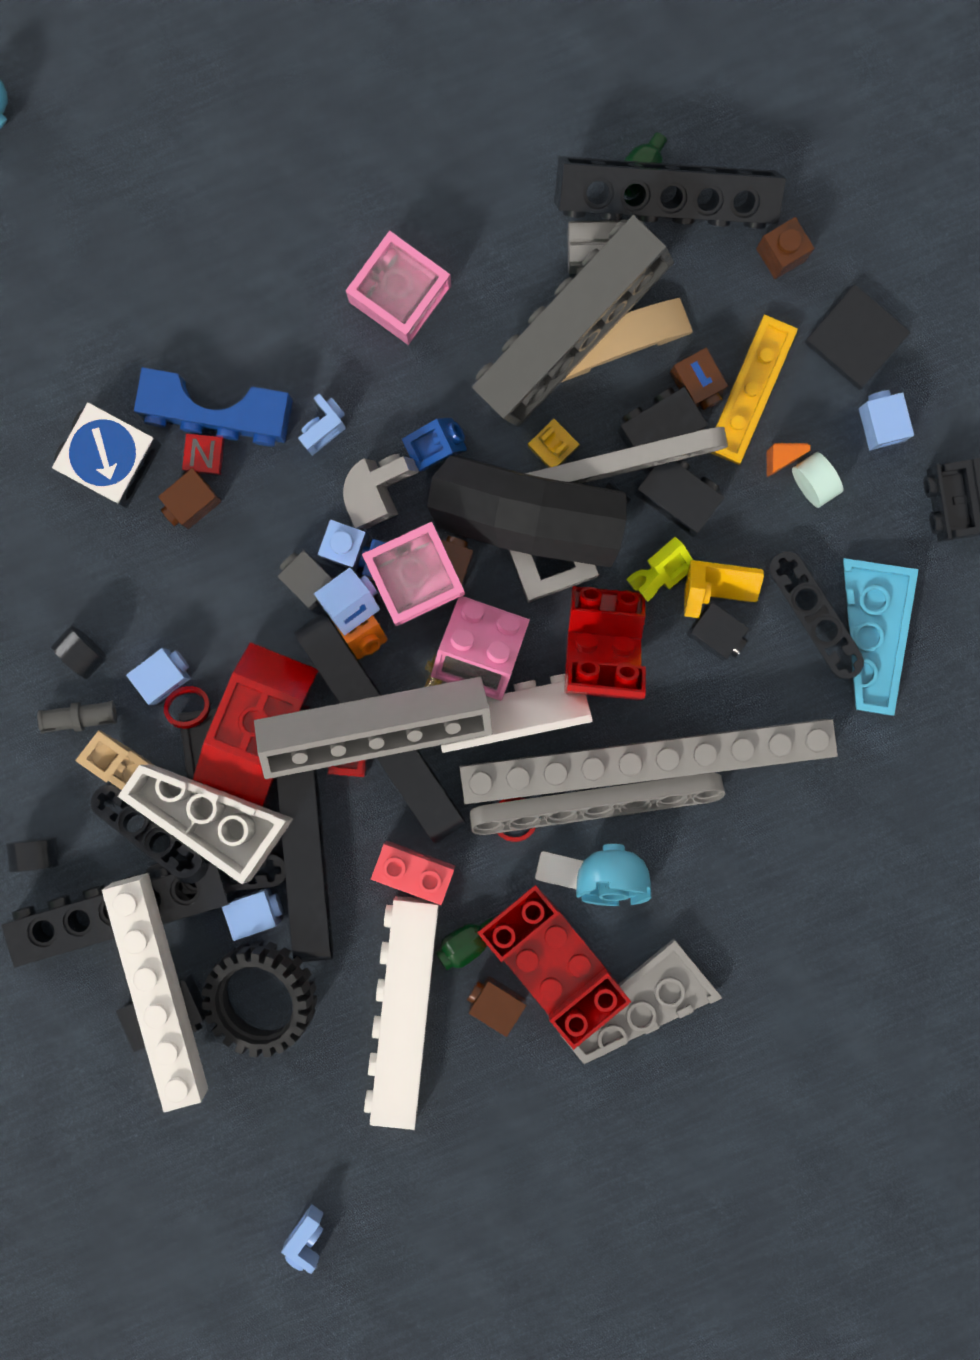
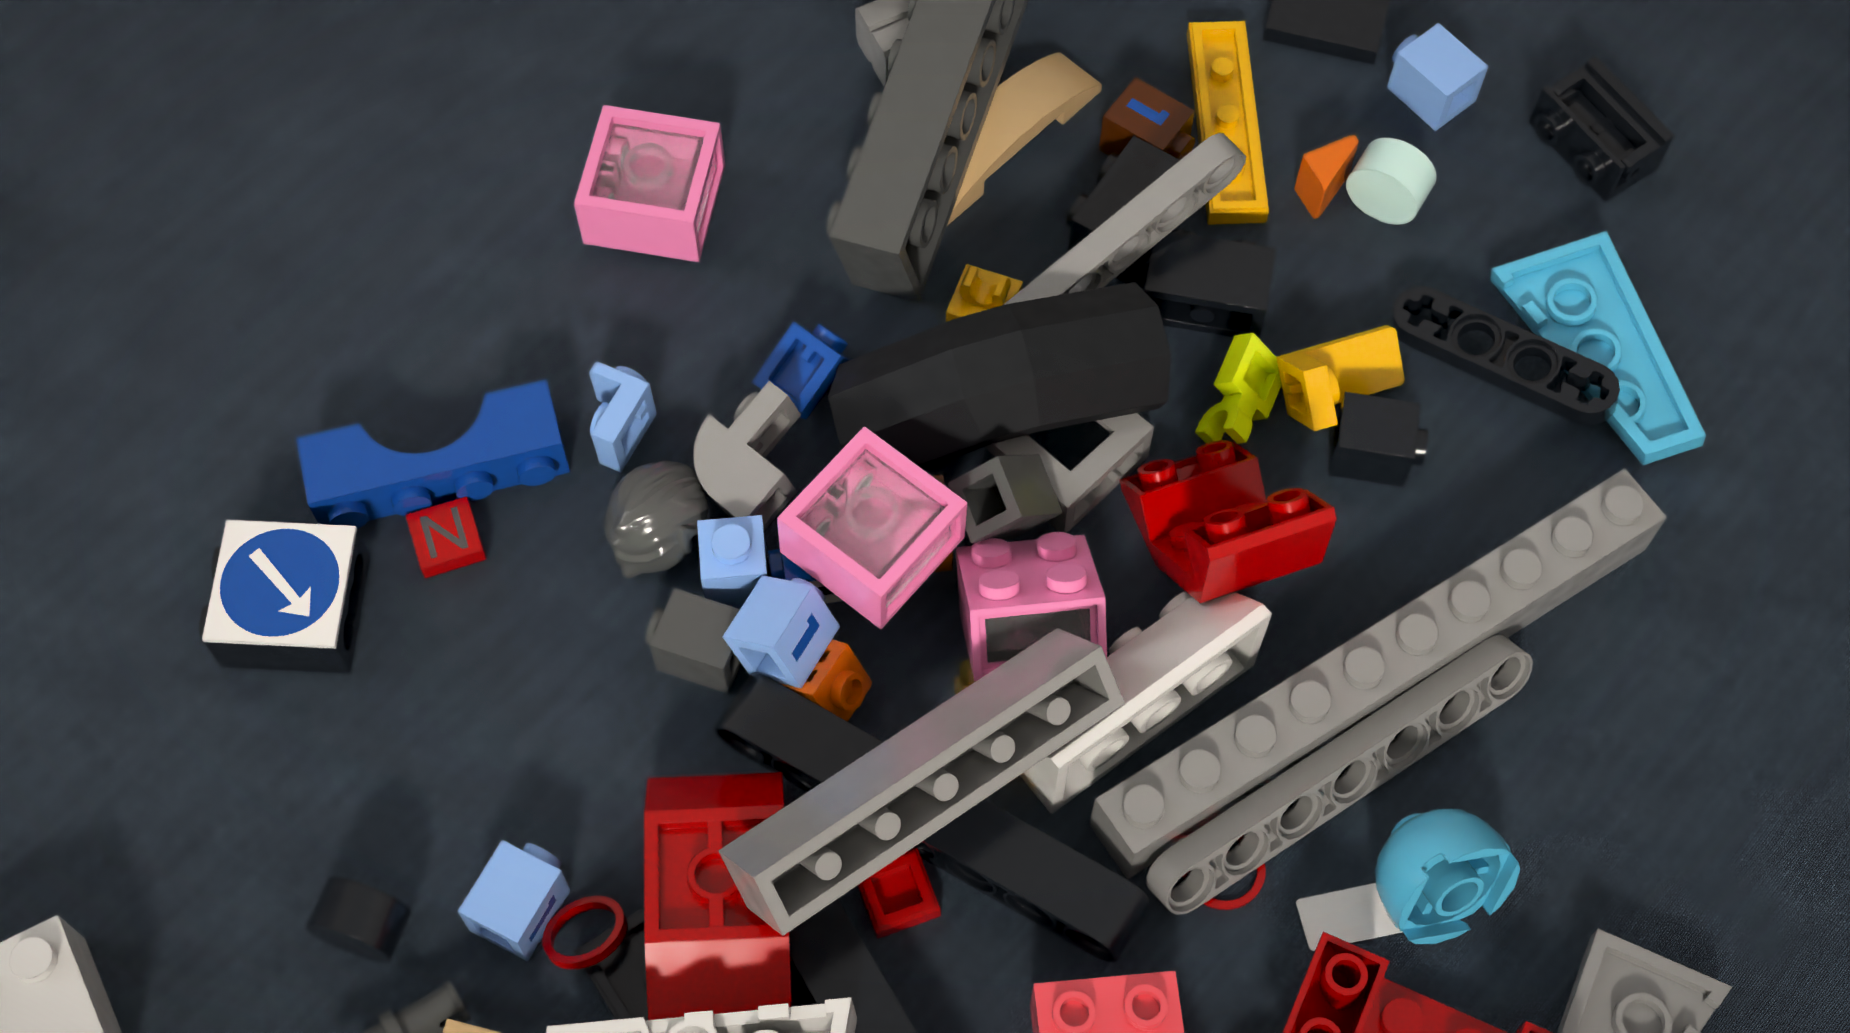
camera: 30 degrees left, 25 degrees down
reddish brown brick [158,468,222,529] -> none
none -> dark grey hair [603,460,709,579]
none -> dark grey brick [948,454,1063,543]

